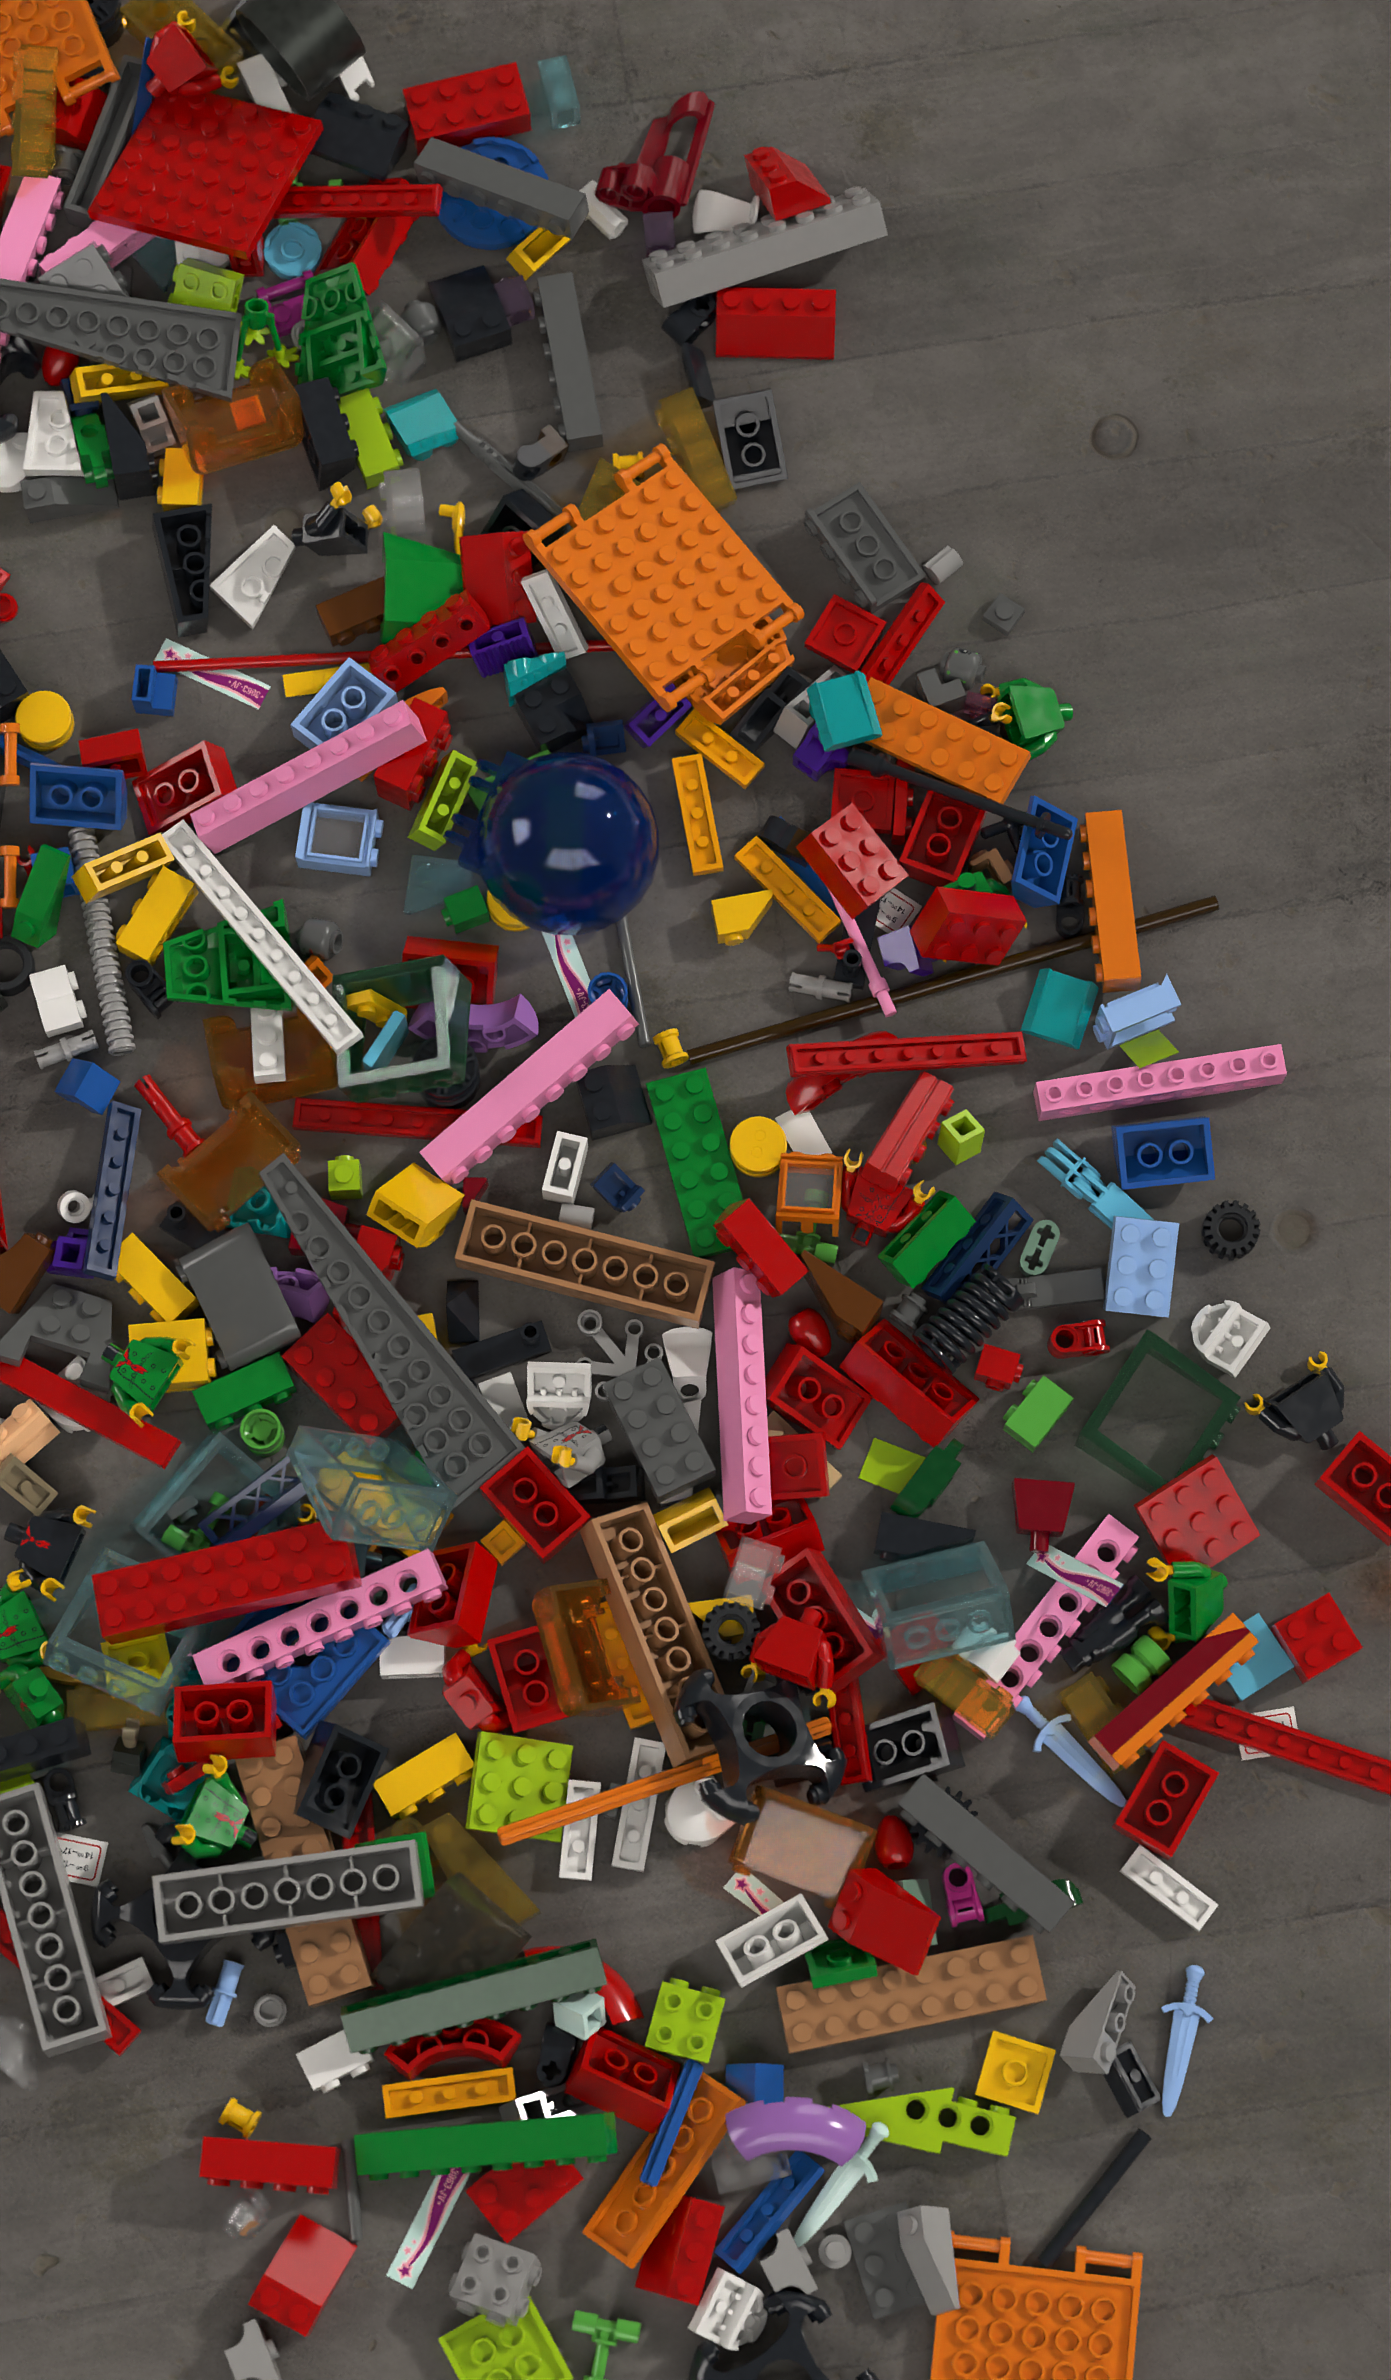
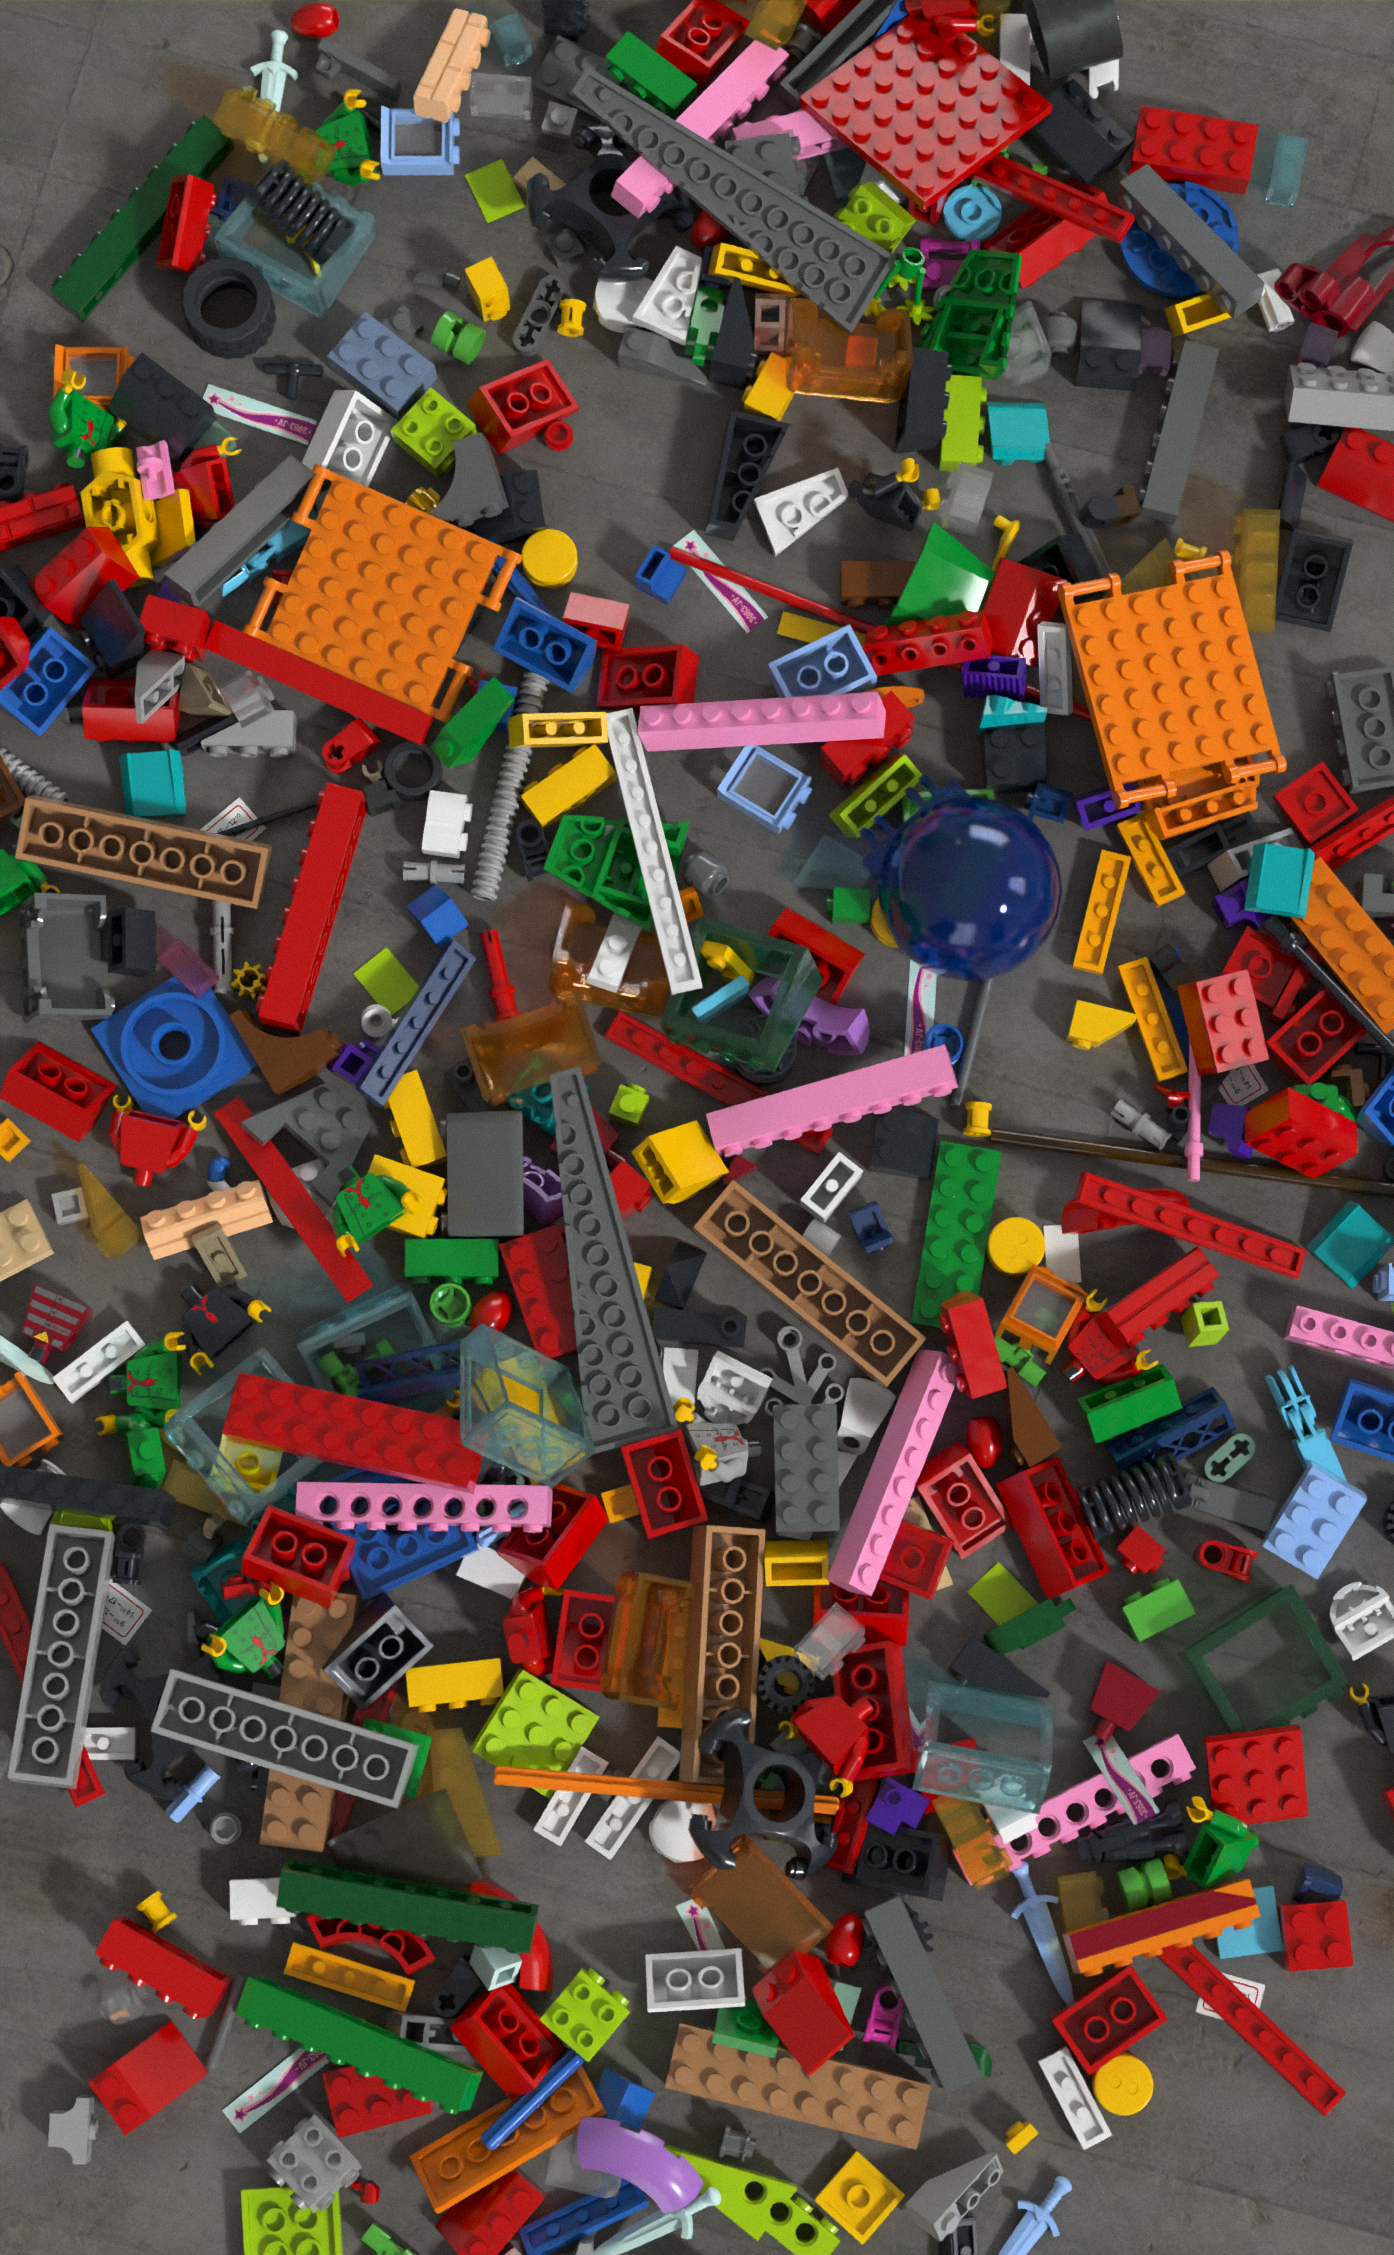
camera: 25 degrees right, 5 degrees up
dark grey brick [888,1293,929,1334] -> none
none -> red hand [349,2180,380,2204]
none -> lime sticker [353,947,419,1016]
none -> red animal [469,1290,513,1339]
none -> dark purple brick [865,1777,930,1836]
none -> yellow plate [1004,2120,1039,2155]
none -> yellow head [1091,2052,1153,2116]
none -> dark blue tile [1291,1863,1343,1903]

